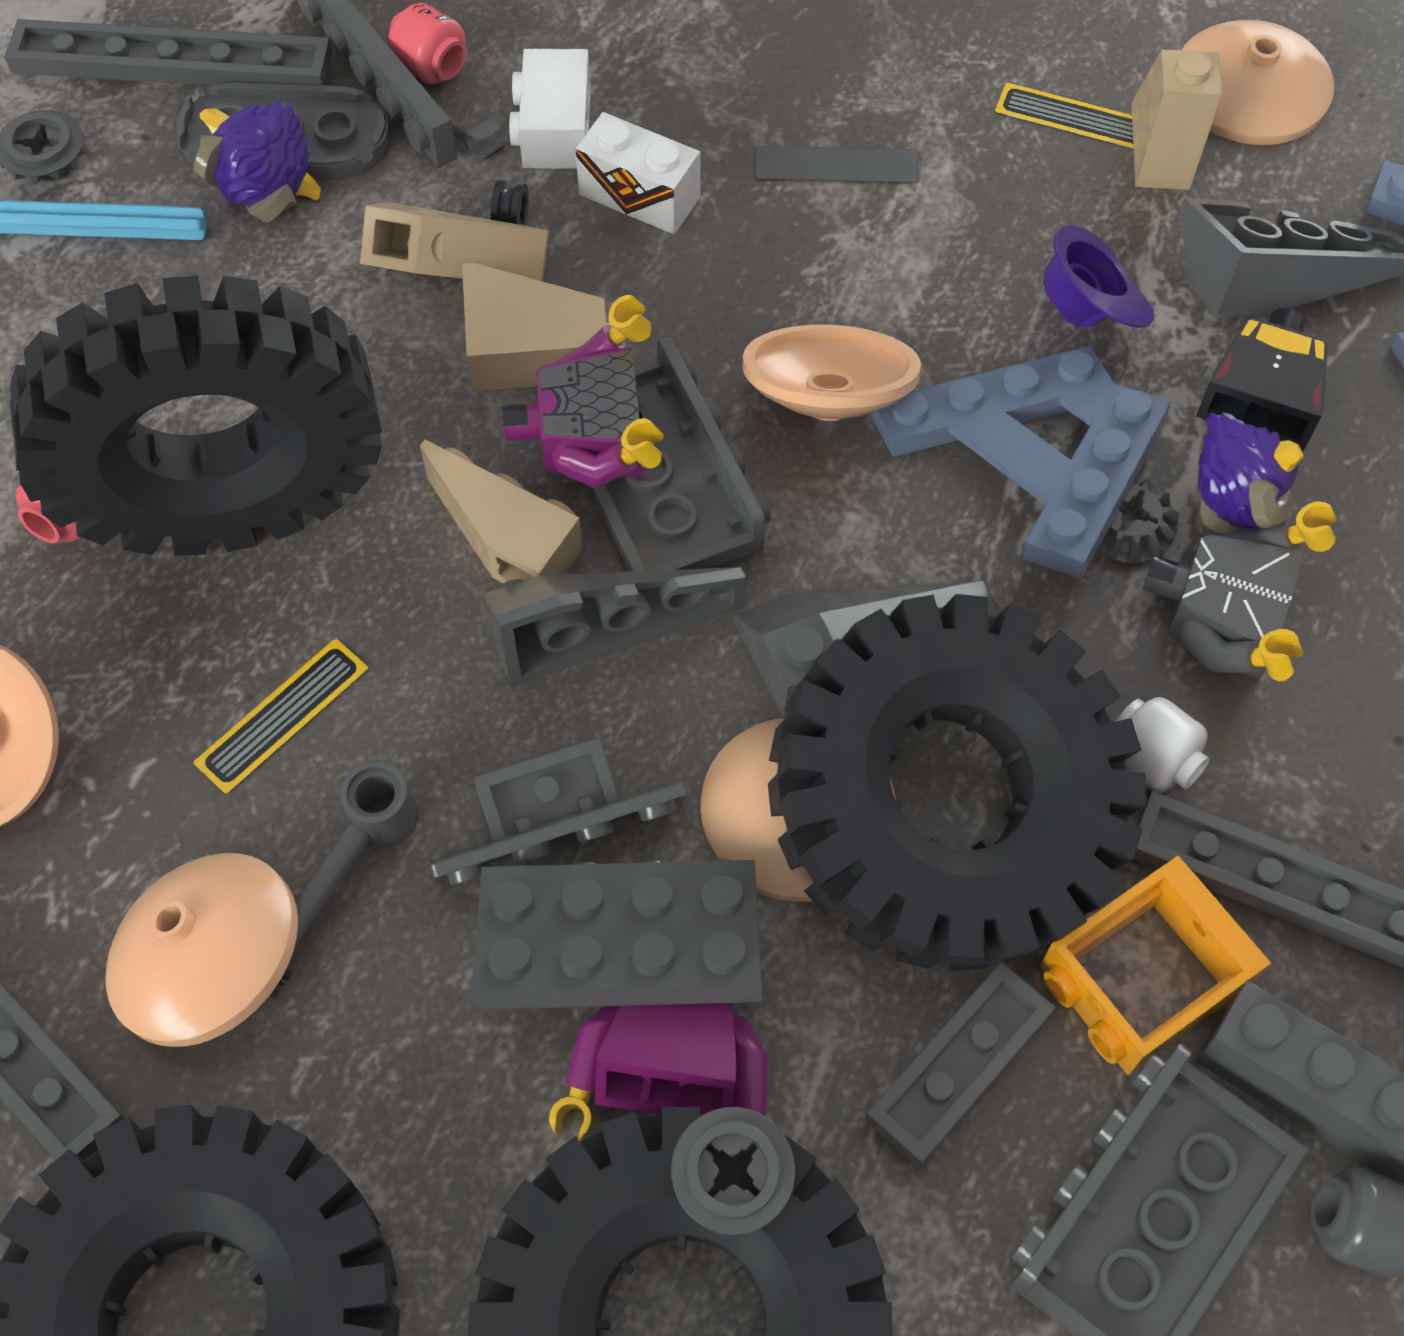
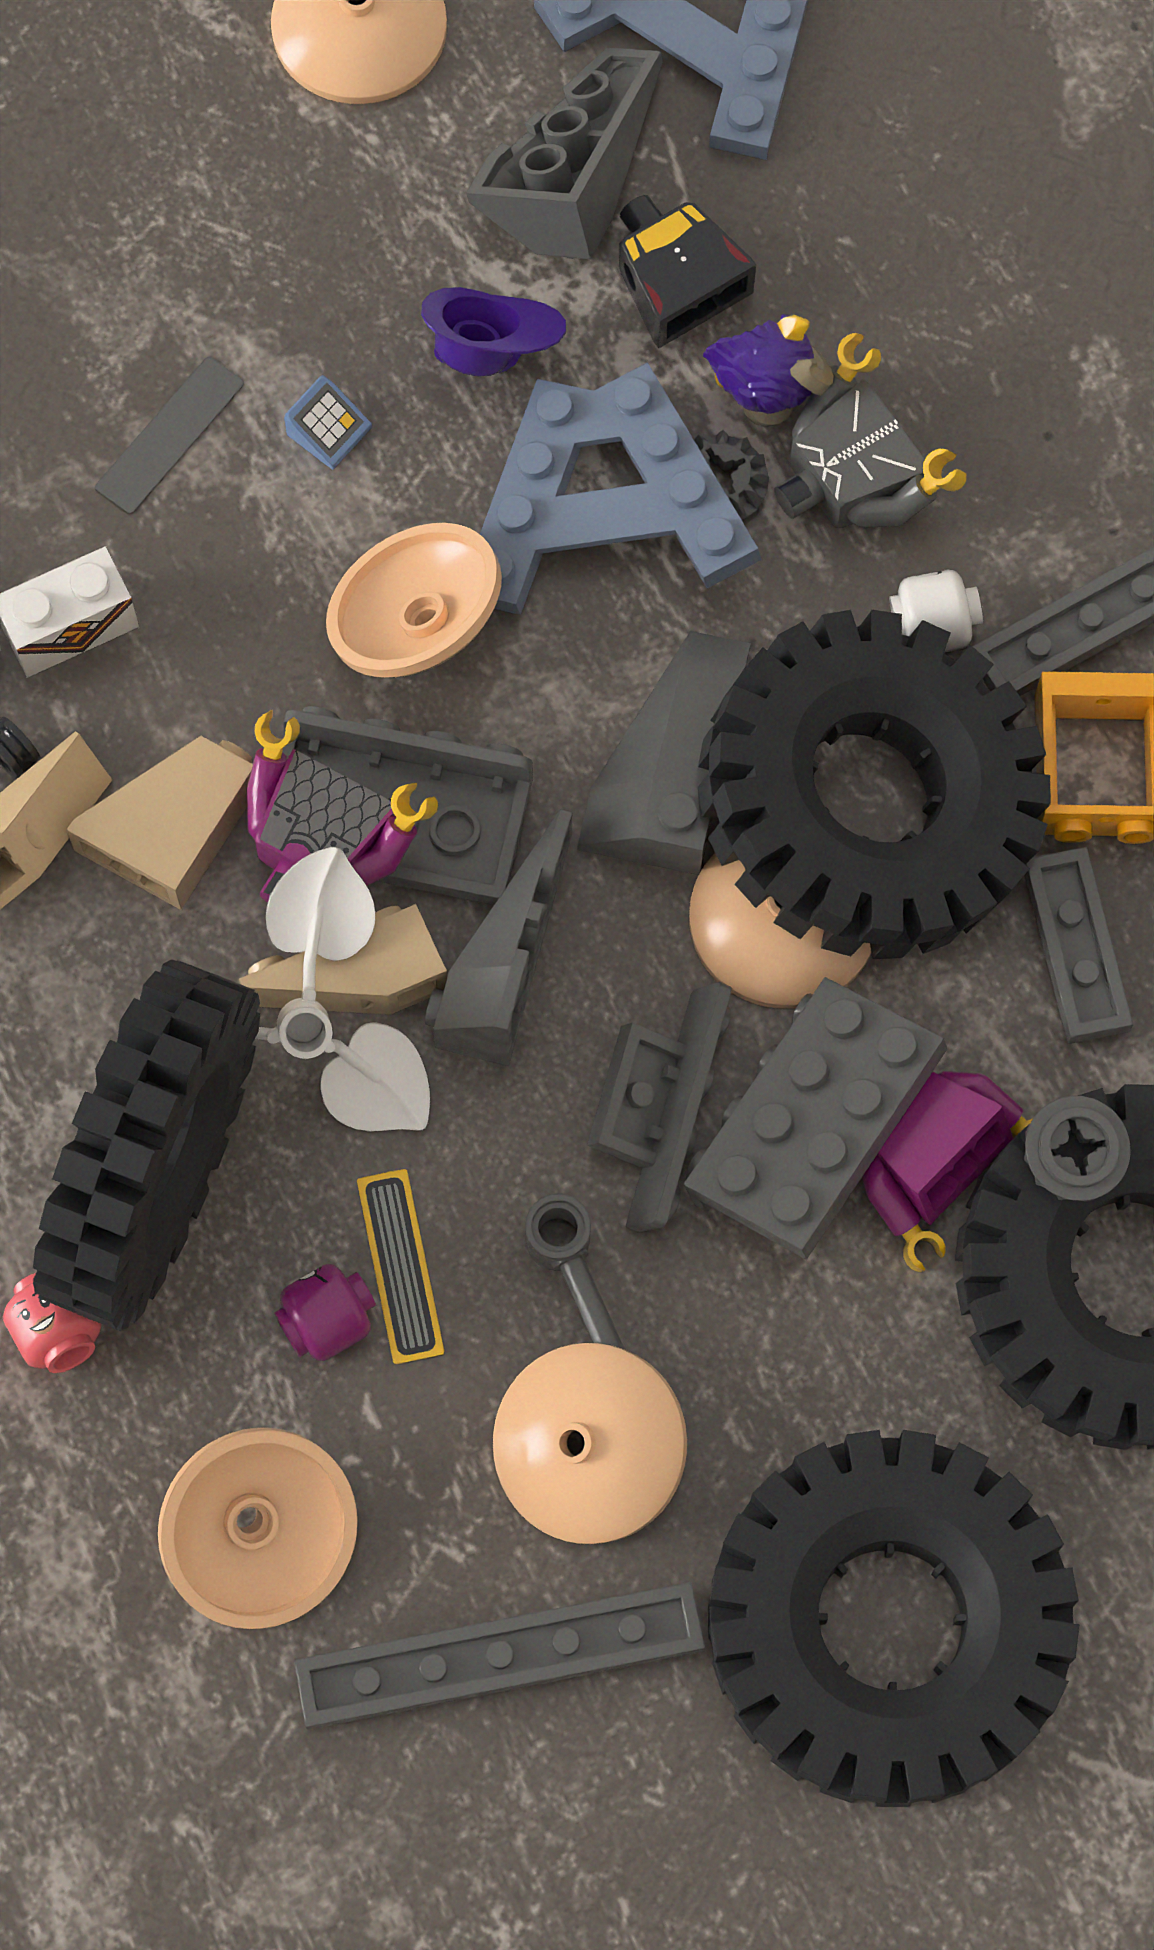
camera: 55 degrees left, 10 degrees up
sticker [995,83,1134,149] -> none
tan slope [1131,49,1222,190] -> none
none -> white plant [255,847,430,1131]
none -> magenta head [274,1264,376,1361]
none -> slope [284,375,372,470]

